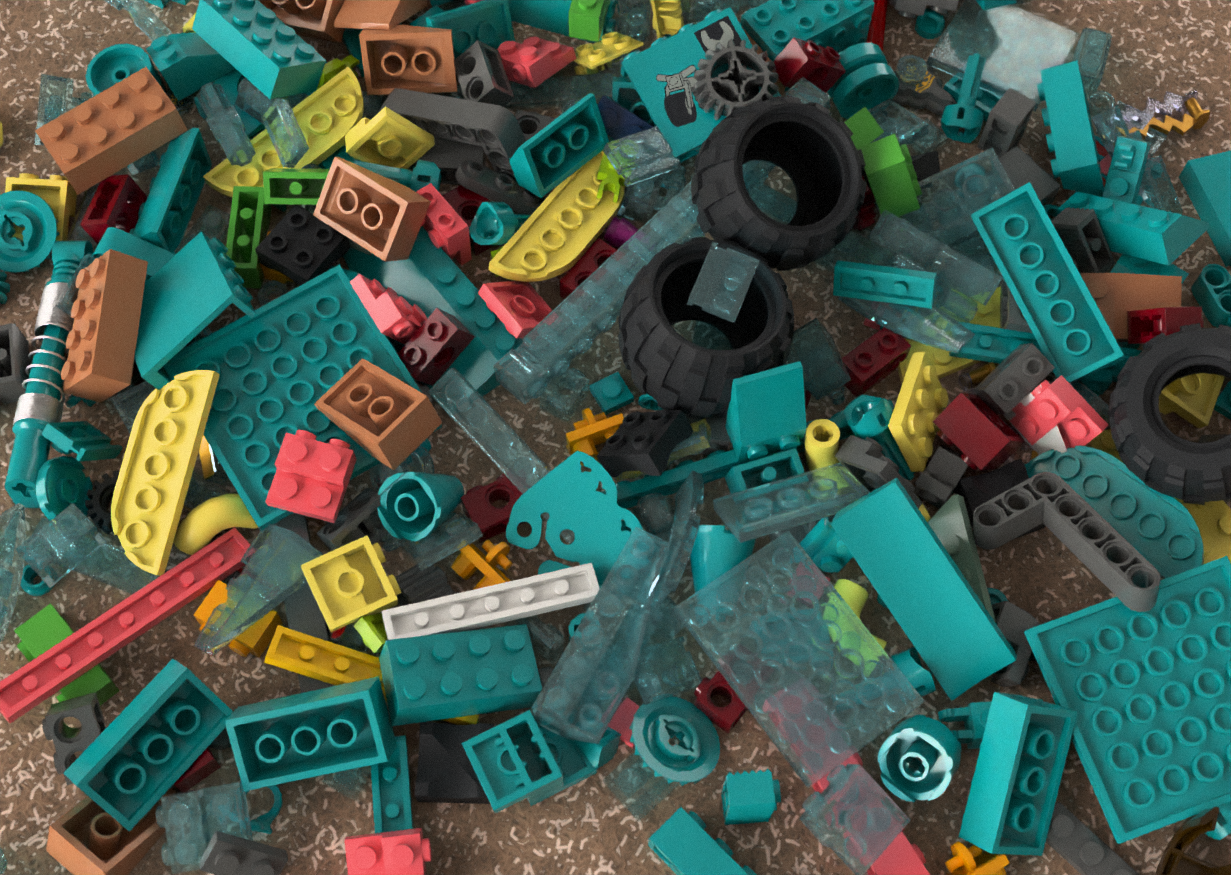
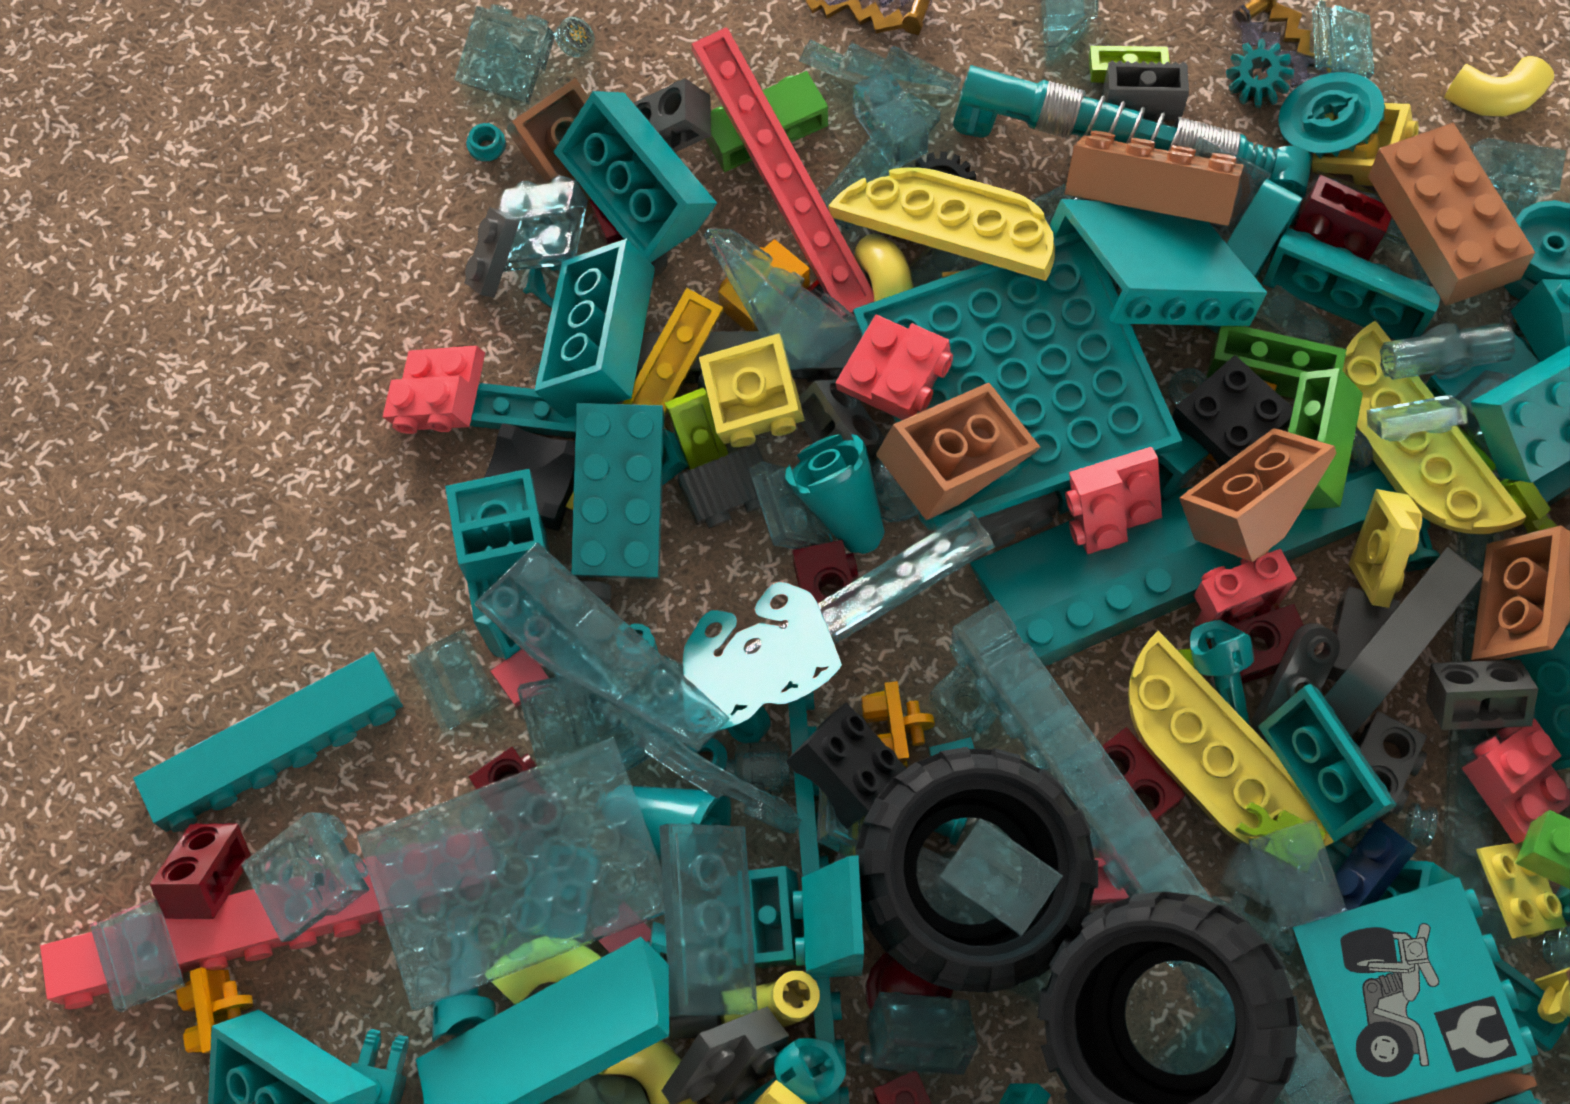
camera: 110 degrees right, 5 degrees up
teal tile [35,456,93,525] -> none
teal plate [41,421,123,462] -> none
teal piece [353,159,441,192] -> none
white plate [382,563,601,640] -> none
dark red brick [398,308,475,386] -> none
light orange hips [451,540,513,589] -> none
coral plate [478,281,564,345] -> none
clear light blue plate [503,615,565,664] -> none
magenta cone [603,217,652,256] -> none
teal gear [629,696,720,786] -> none
dark grey gear [694,39,779,121] -> none
teal brick [721,769,781,825] -> none
teal brick [878,714,962,802] -> none

